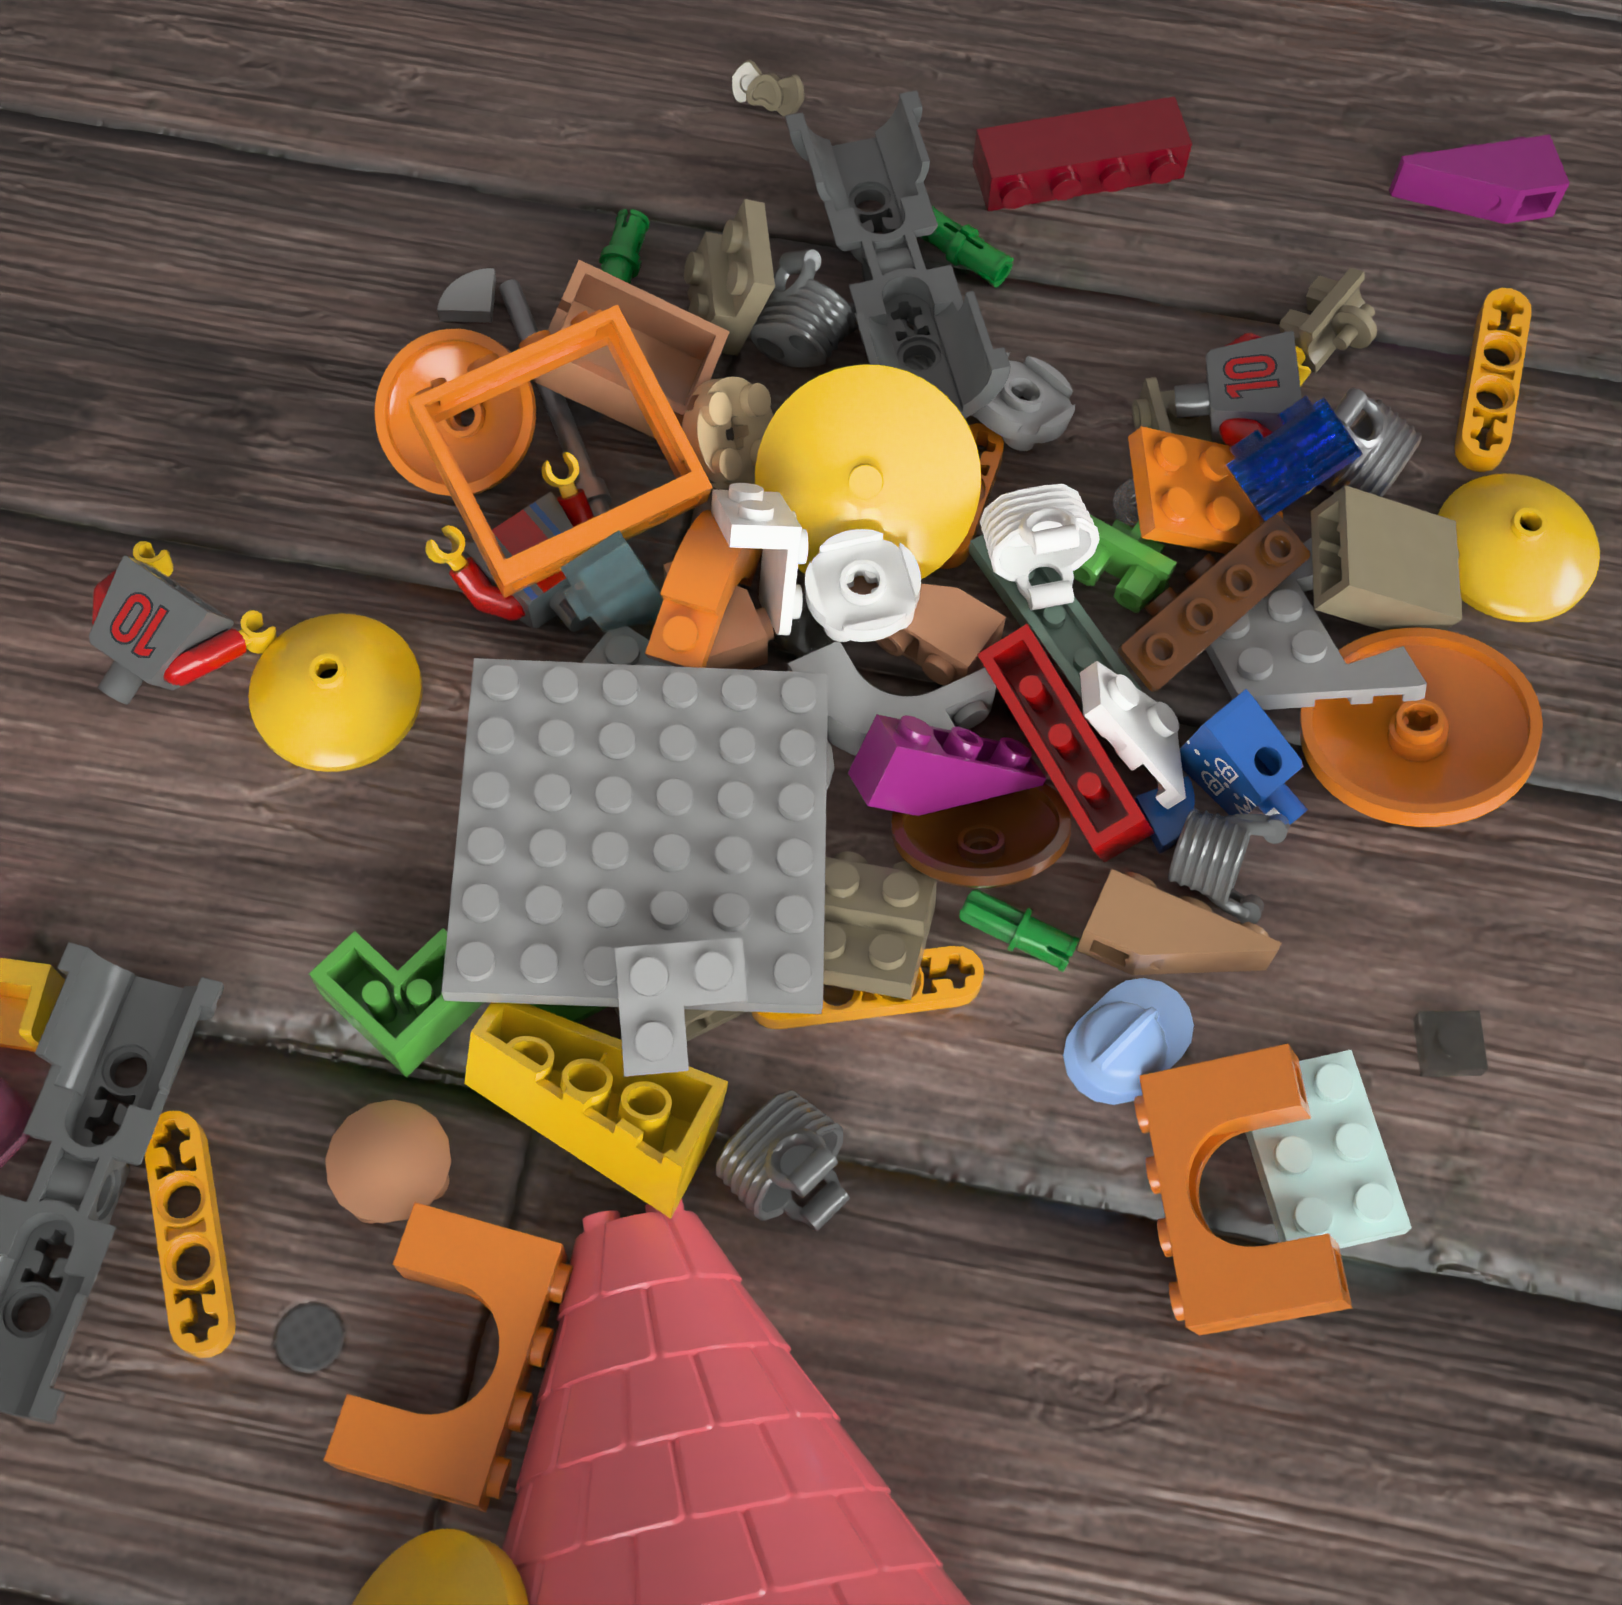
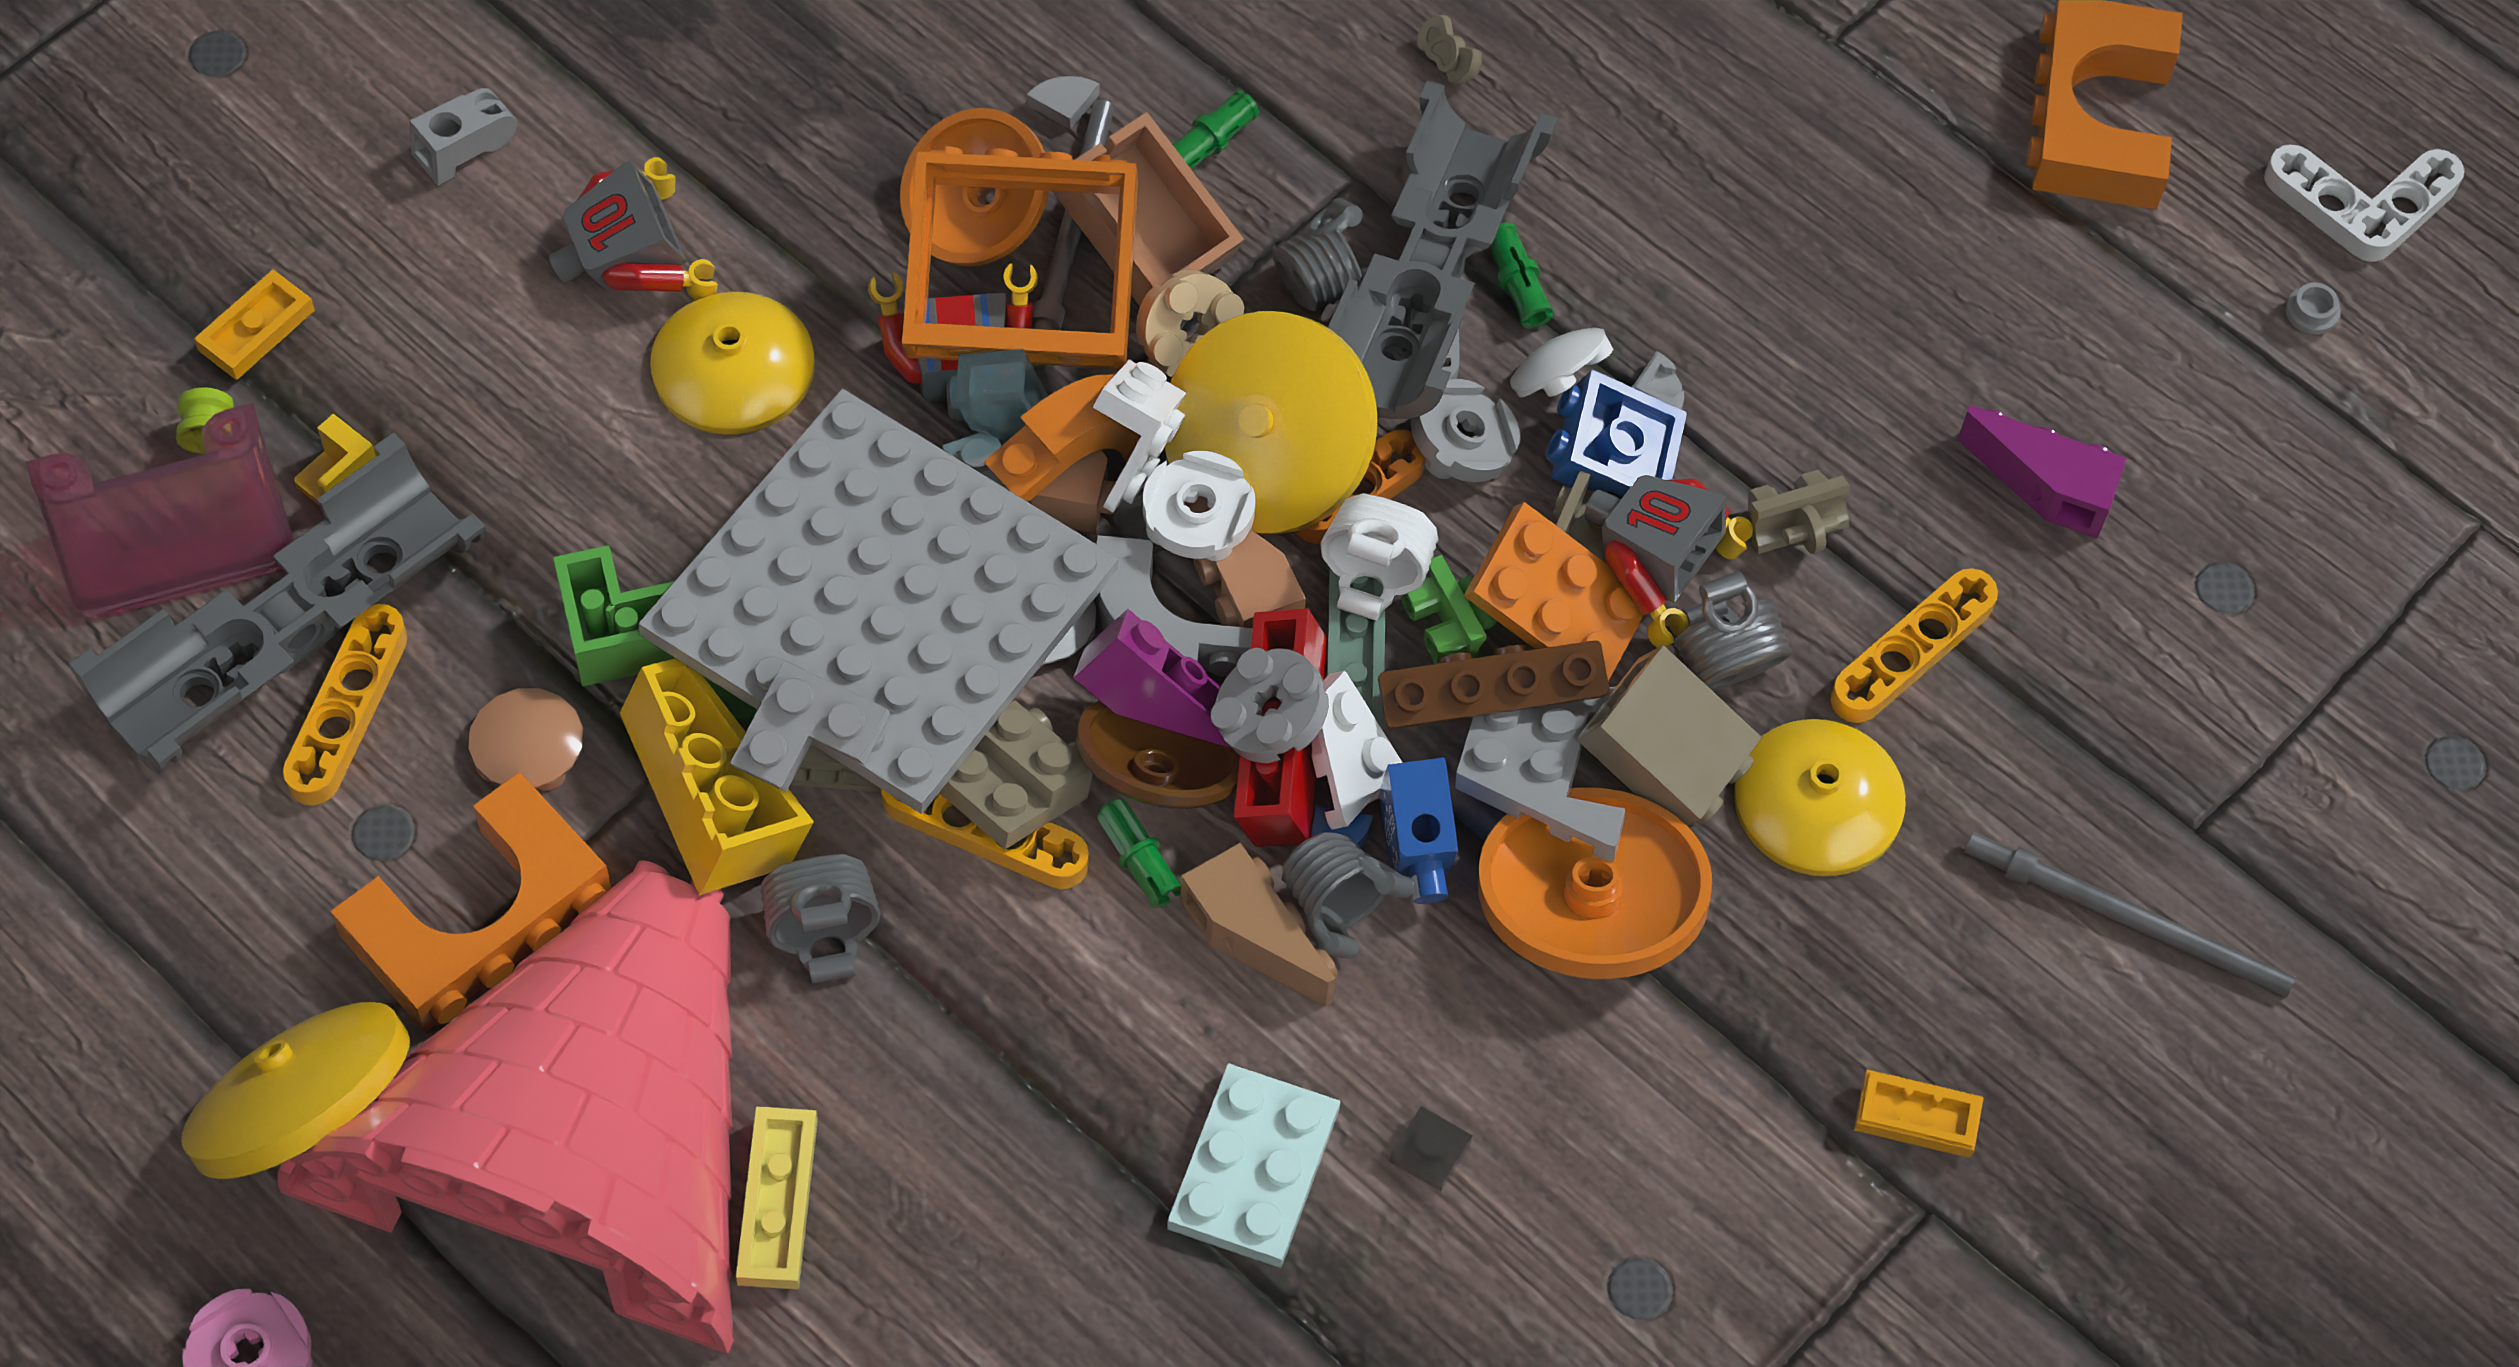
camera: 30 degrees right, 5 degrees down
dark tan plate [684,199,775,356] -> none
dark red brick [972,96,1192,212] -> none
light blue piece [1063,978,1194,1105] -> none
orange arch [1134,1044,1352,1336] -> none
clear blue brick [1226,395,1363,521] -> none
none -> light yellow plate [736,1107,818,1289]
none -> light grey plate [1211,648,1329,763]
none -> white dish [1510,327,1613,397]
none -> blue plate [1546,369,1687,497]
none -> light grey tile [1632,351,1684,410]

